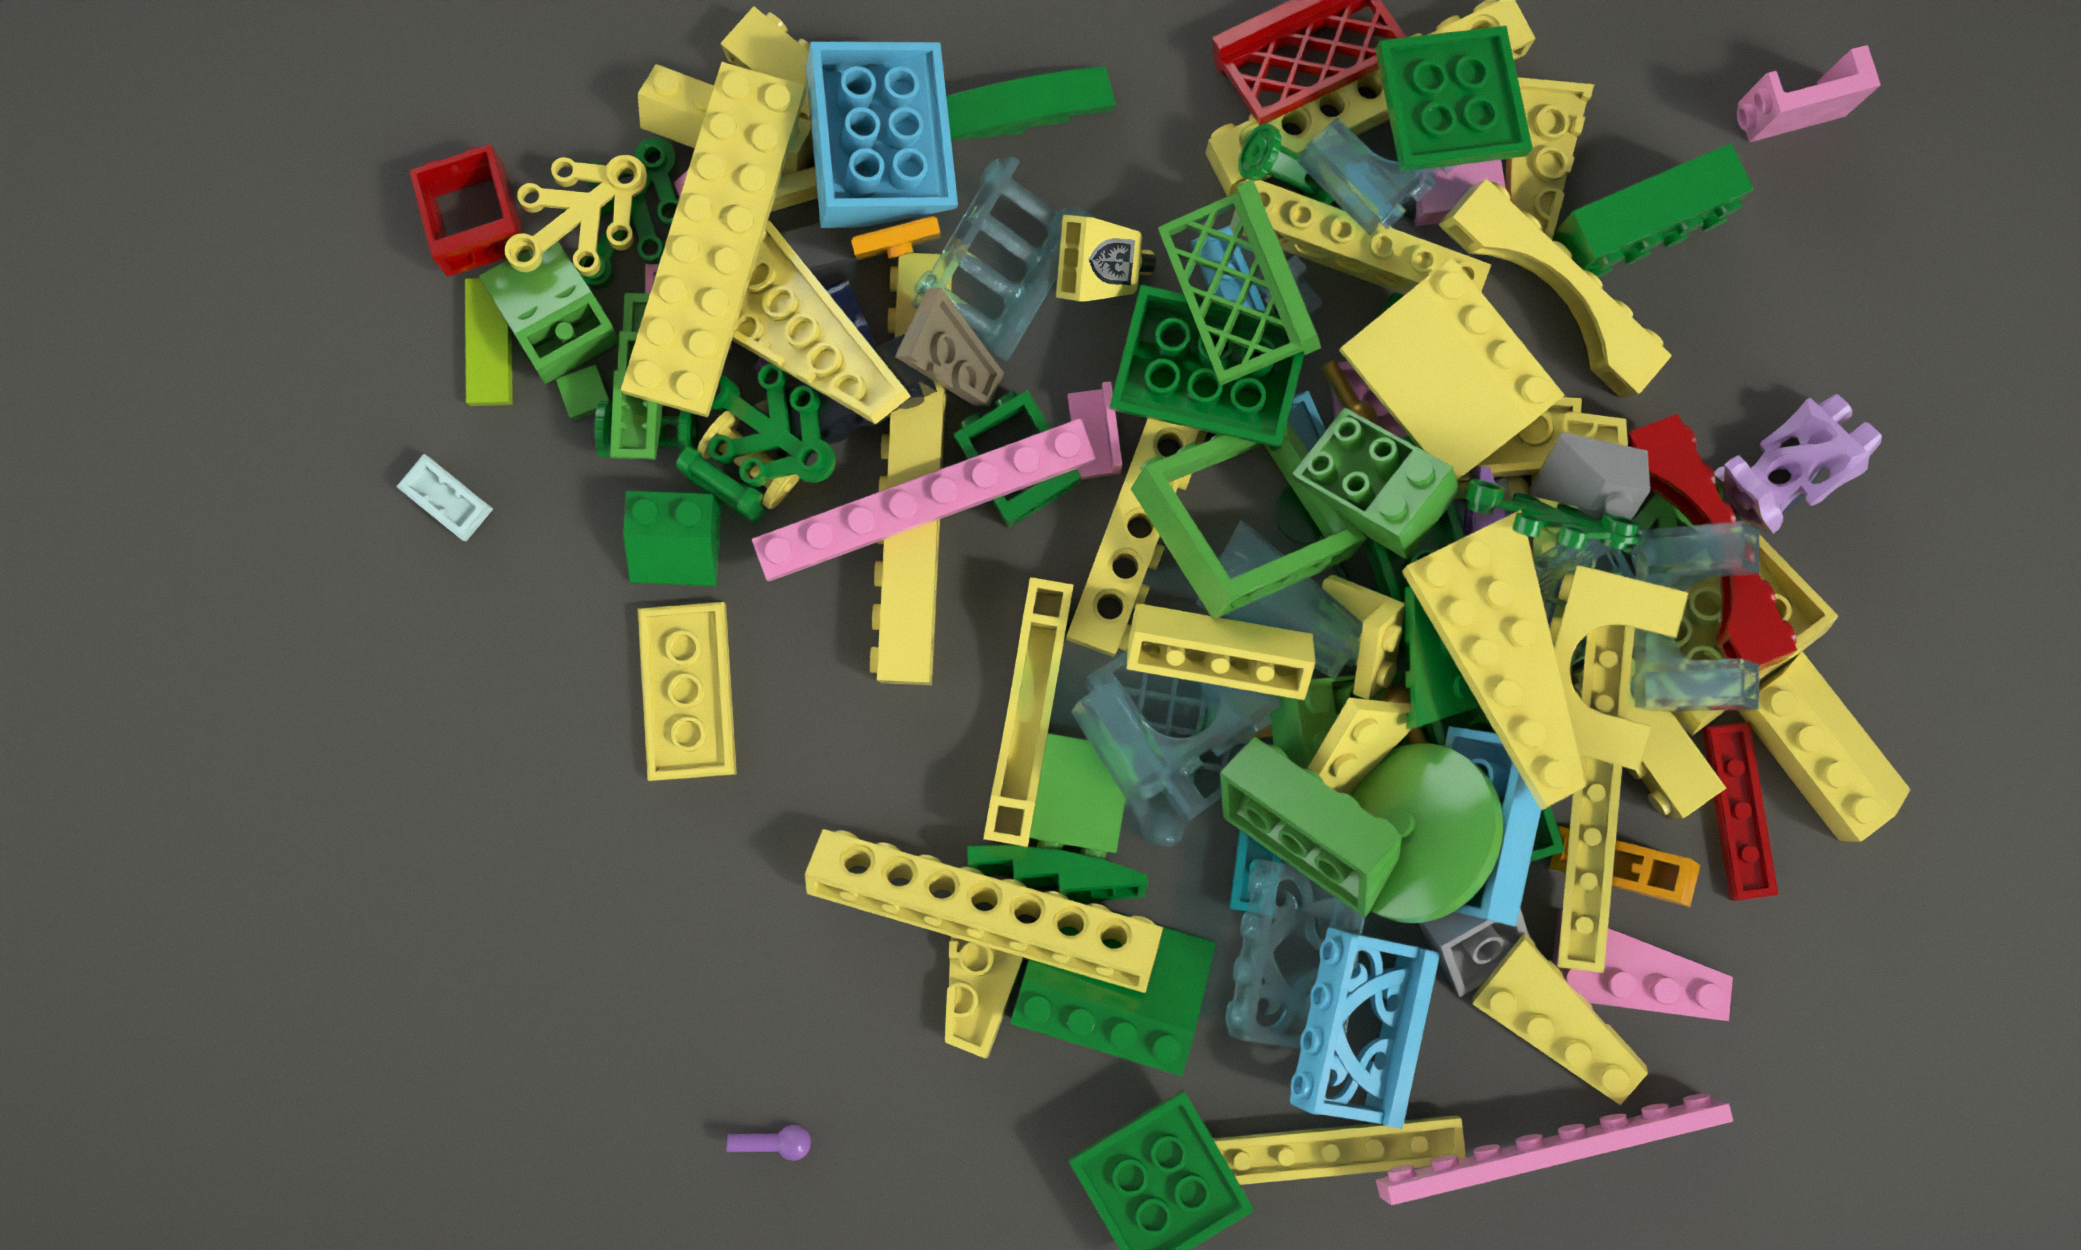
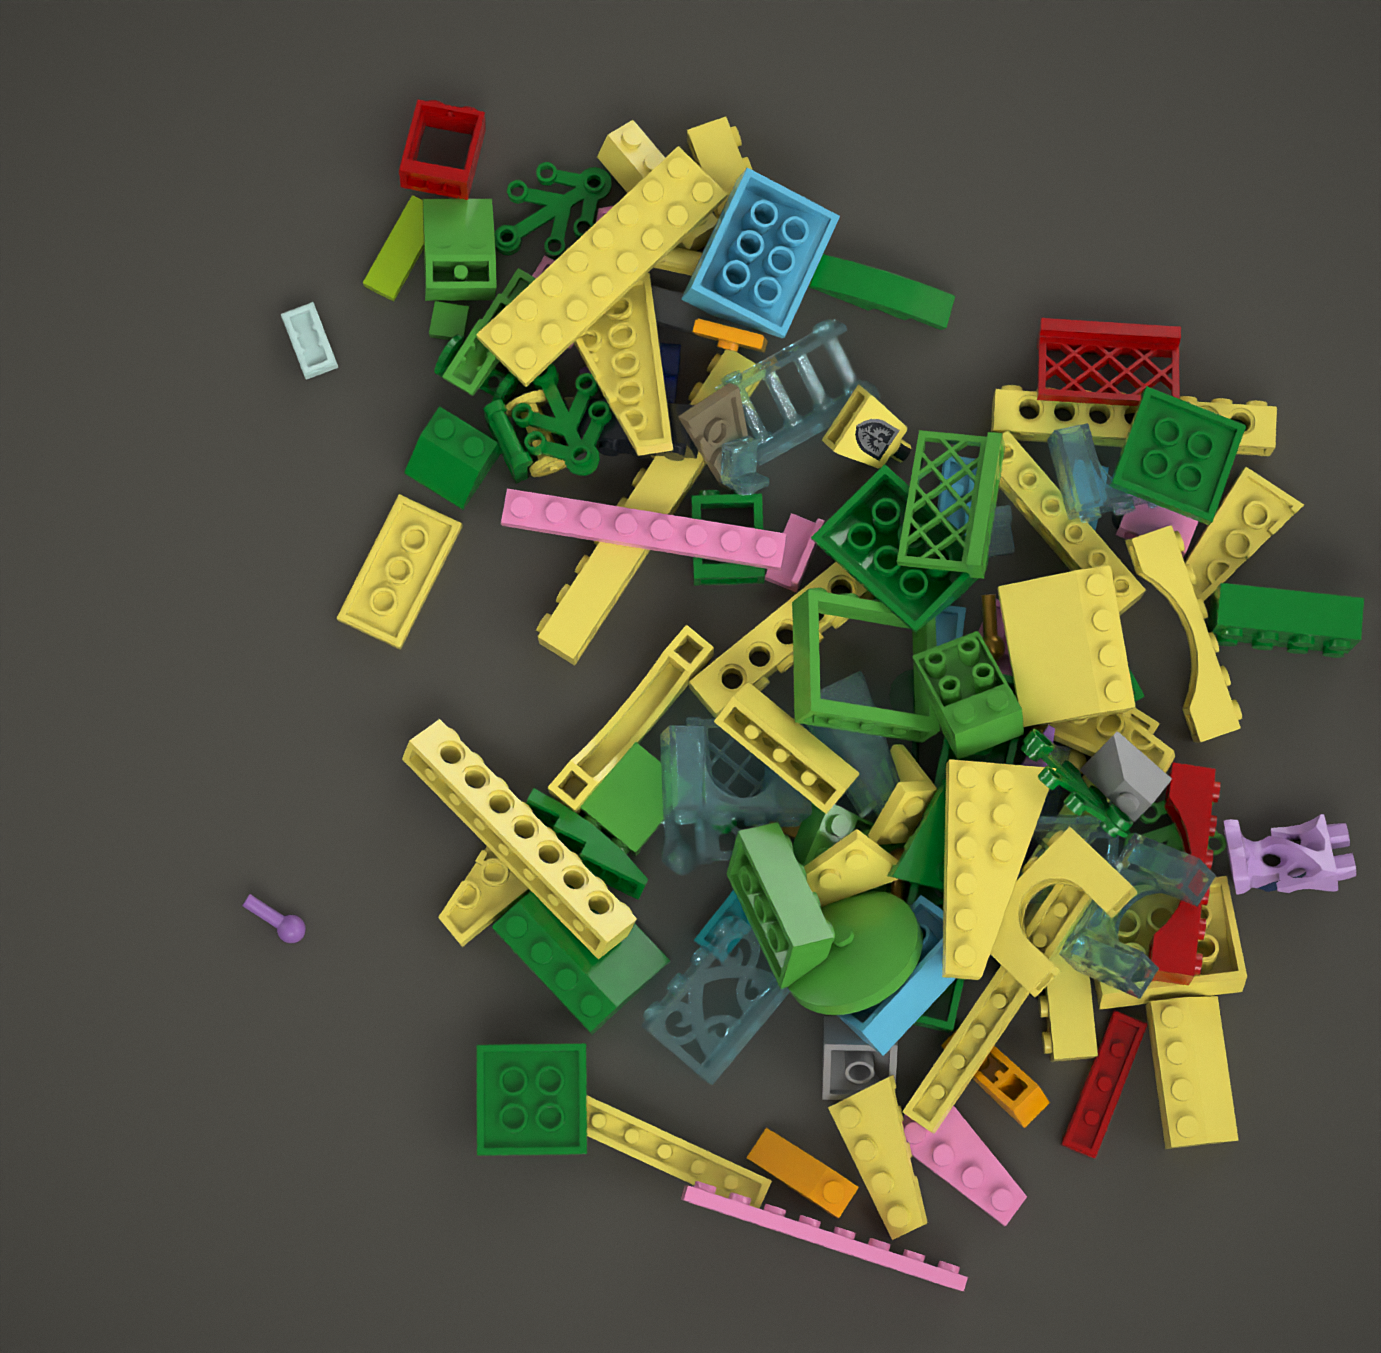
camera: 30 degrees right, 5 degrees down
light yellow plant [505,155,647,276] -> none
green hose [1238,123,1345,205] -> none
medium azure fence [1290,927,1440,1129] -> none
none -> clear light blue bracket [721,436,769,495]
none -> light orange slope [747,1127,859,1219]

